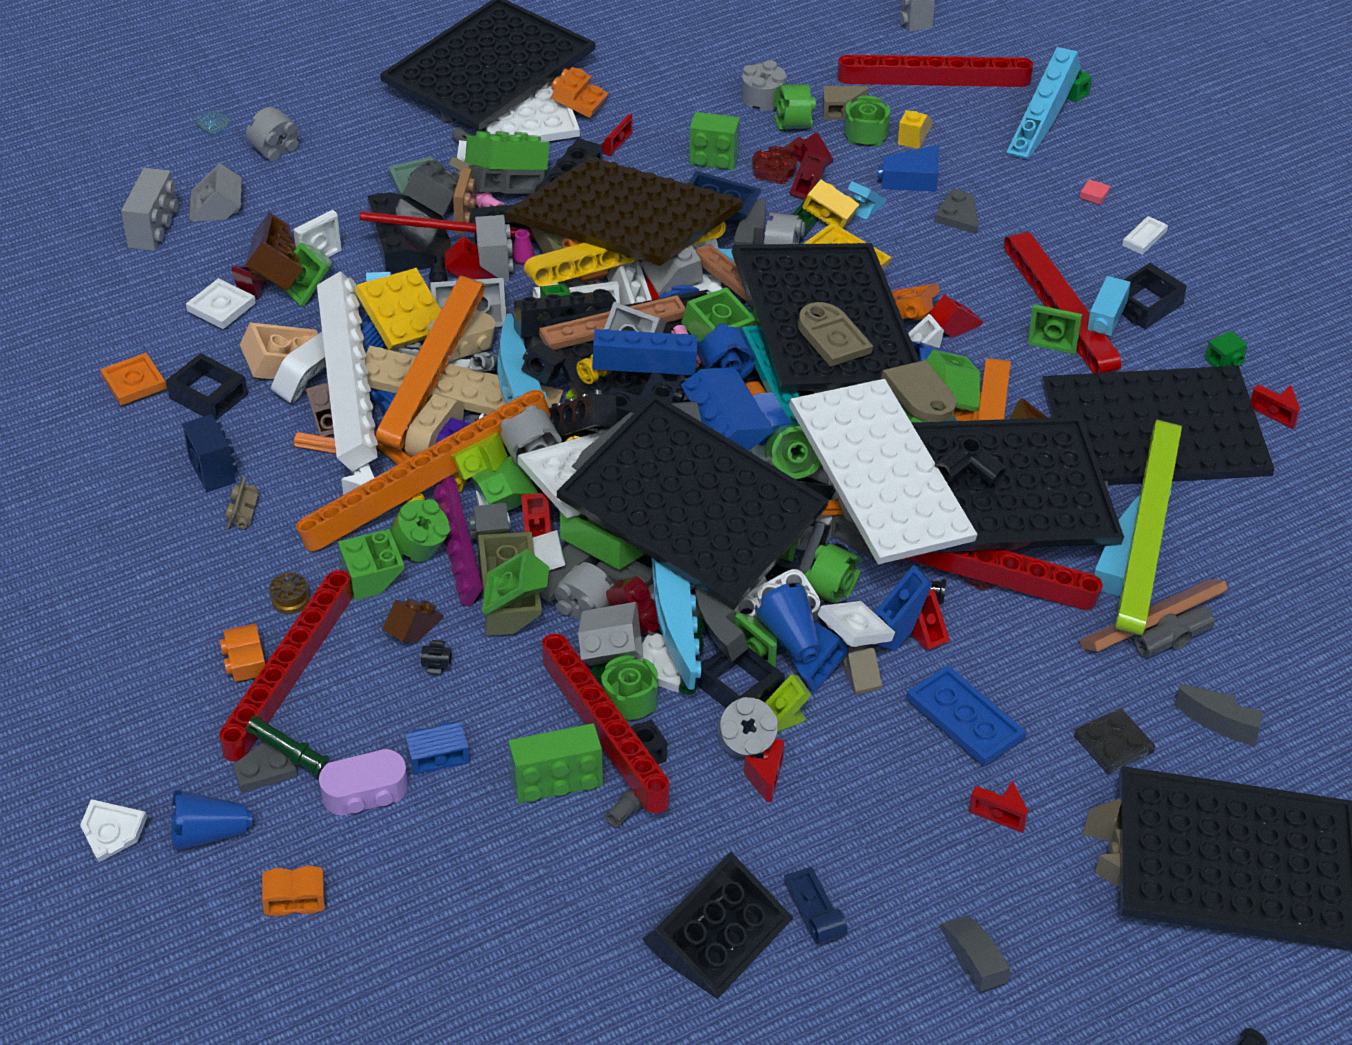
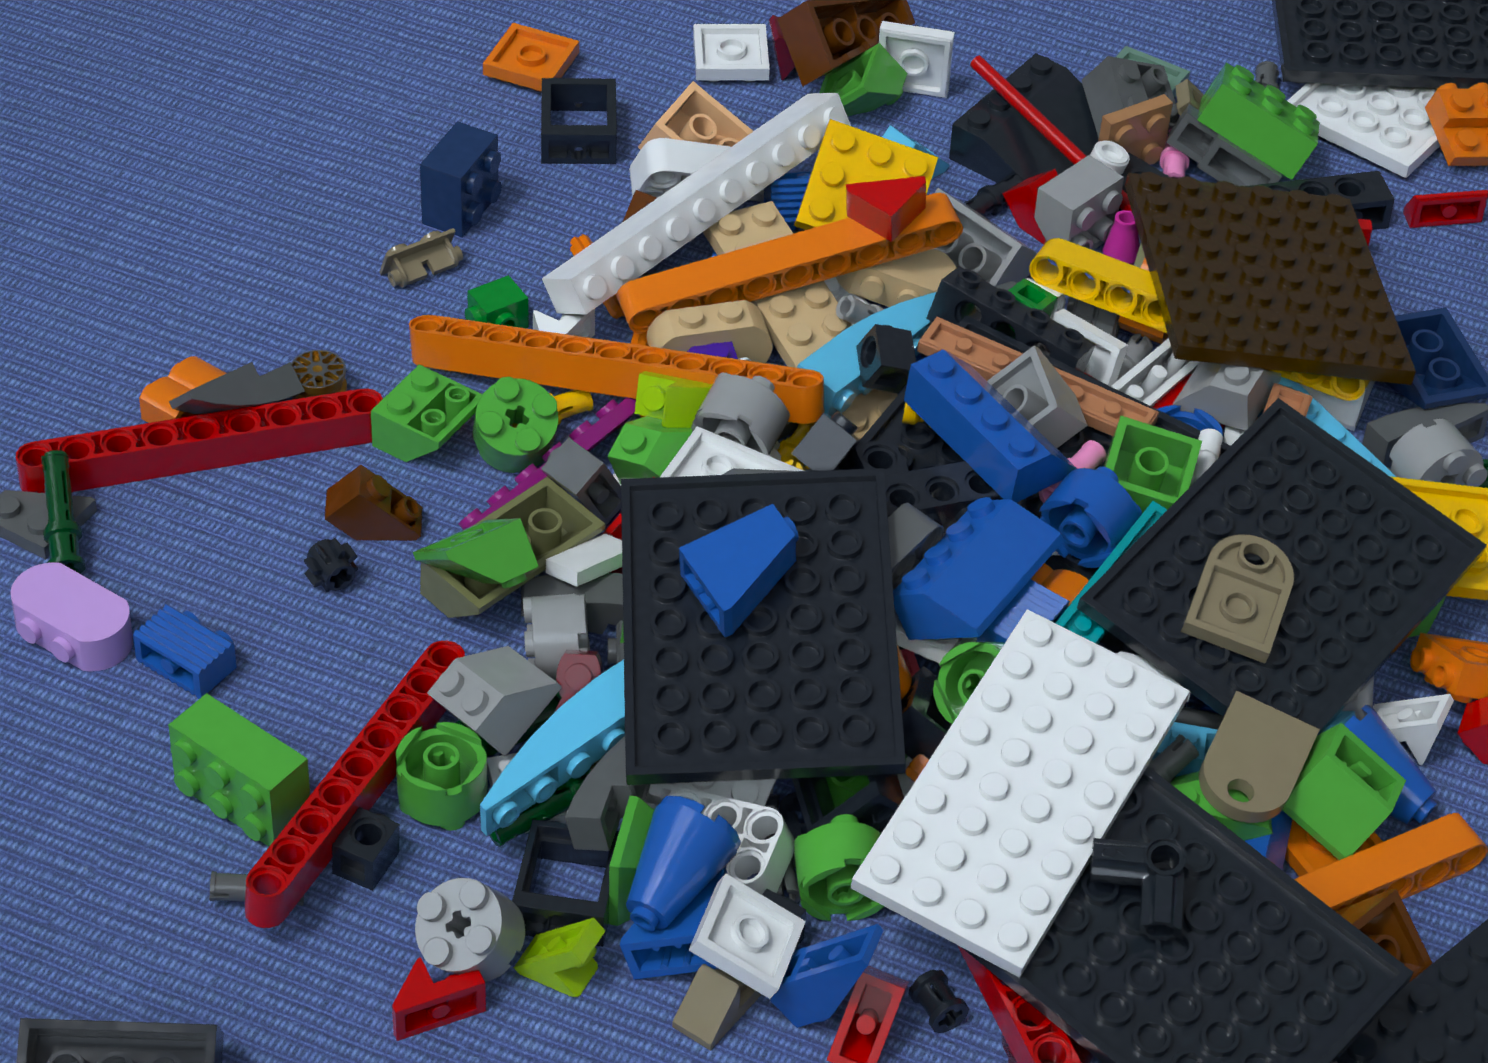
camera: 50 degrees right, 0 degrees up
none -> dark grey slope [169,362,305,414]
none -> green brick [465,275,529,328]
none -> blue slope [679,504,799,637]
none -> red slope [846,176,926,242]
none -> white tile [1090,141,1130,175]

